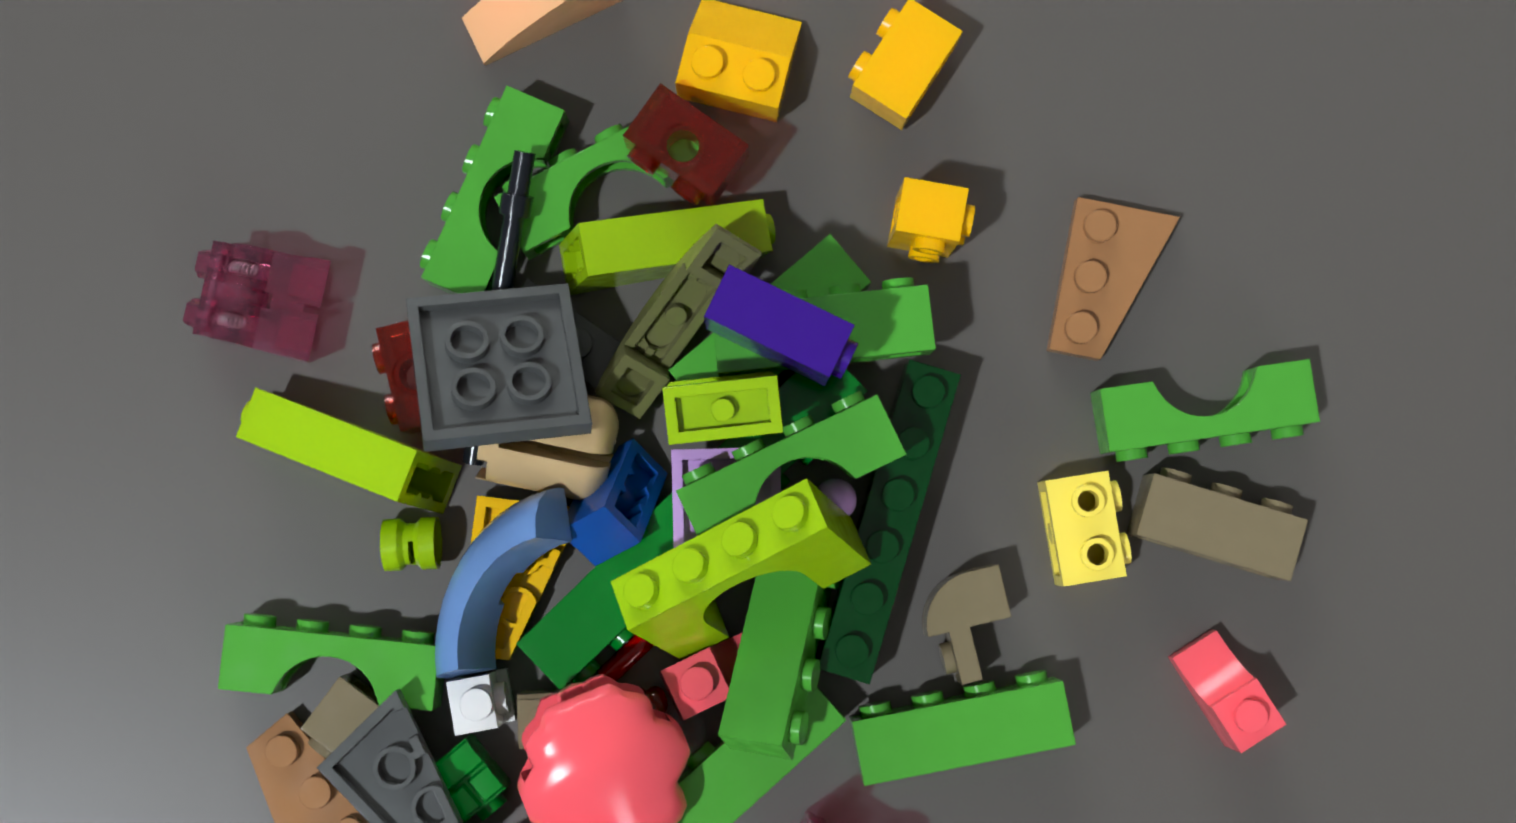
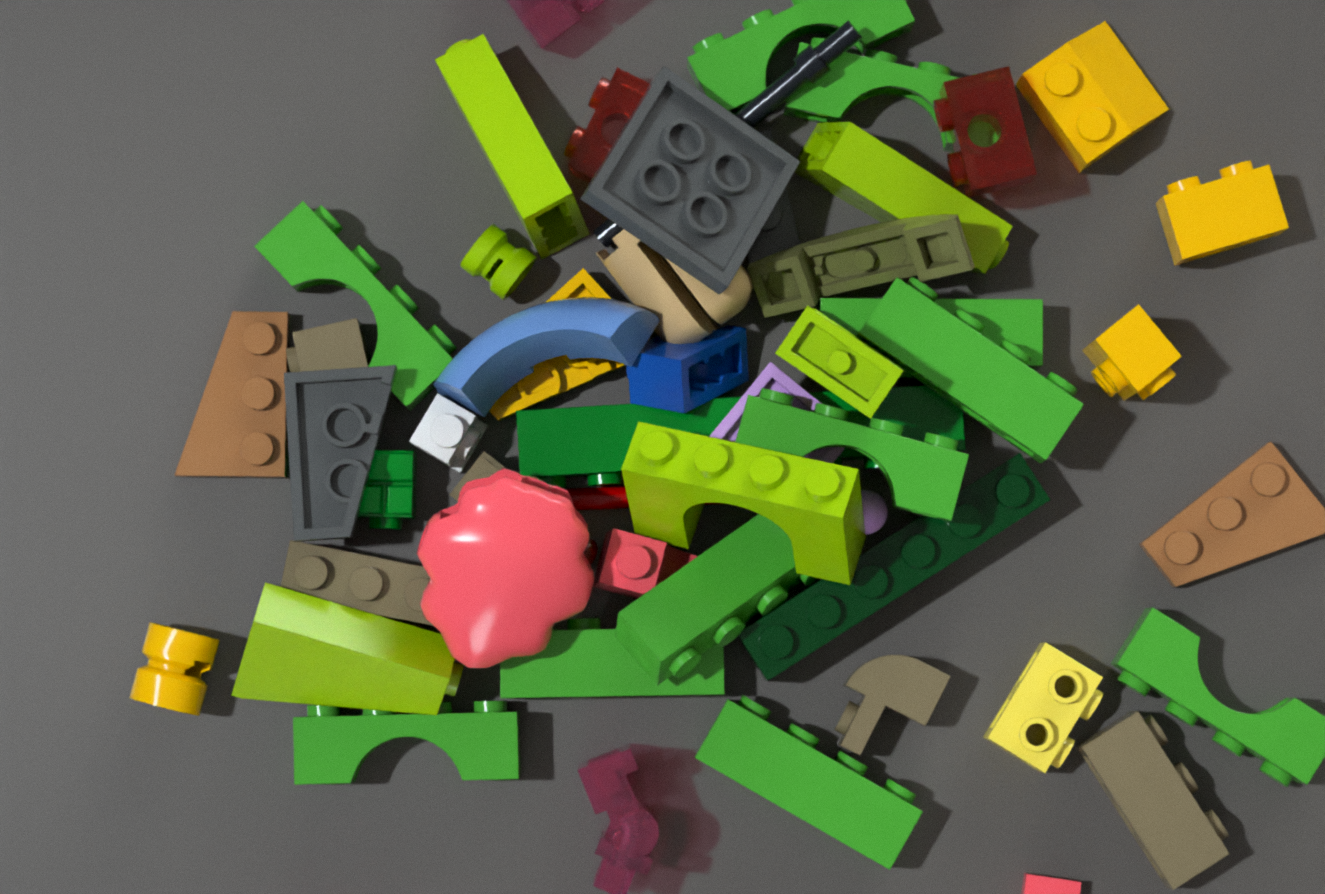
camera: 45 degrees right, 0 degrees up
dark purple brick [704,265,859,386] -> none

